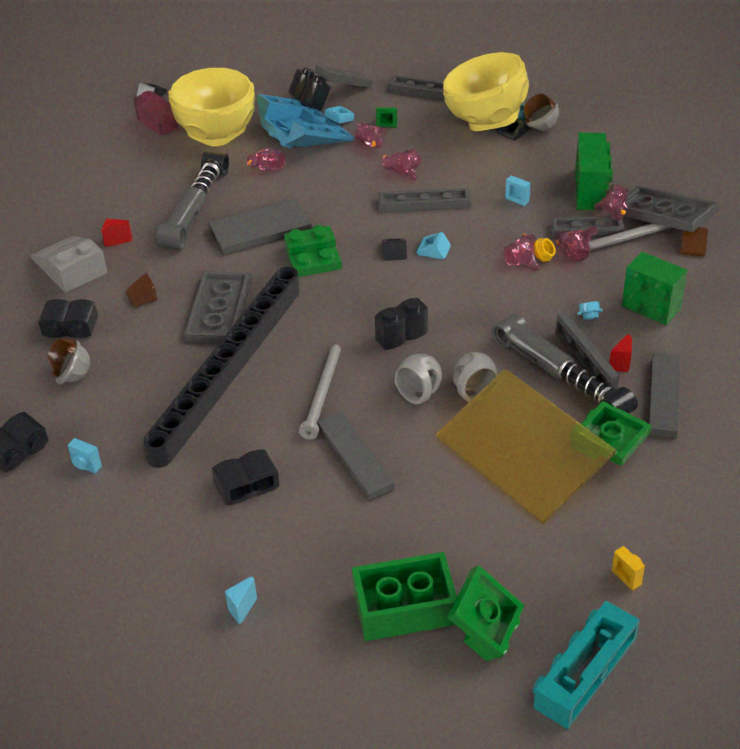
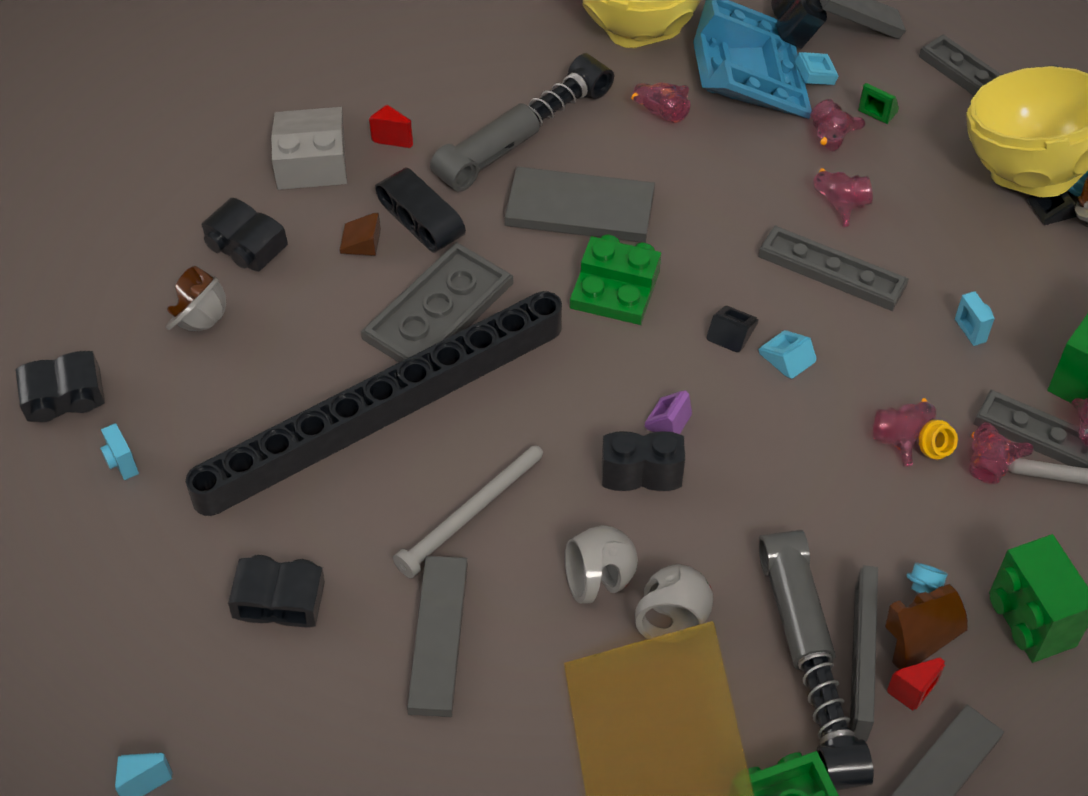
camera: 30 degrees right, 10 degrees up
none -> black beam [375,167,466,253]
none -> medium lavender slope [644,390,692,434]
none -> reddish brown slope [885,584,968,670]

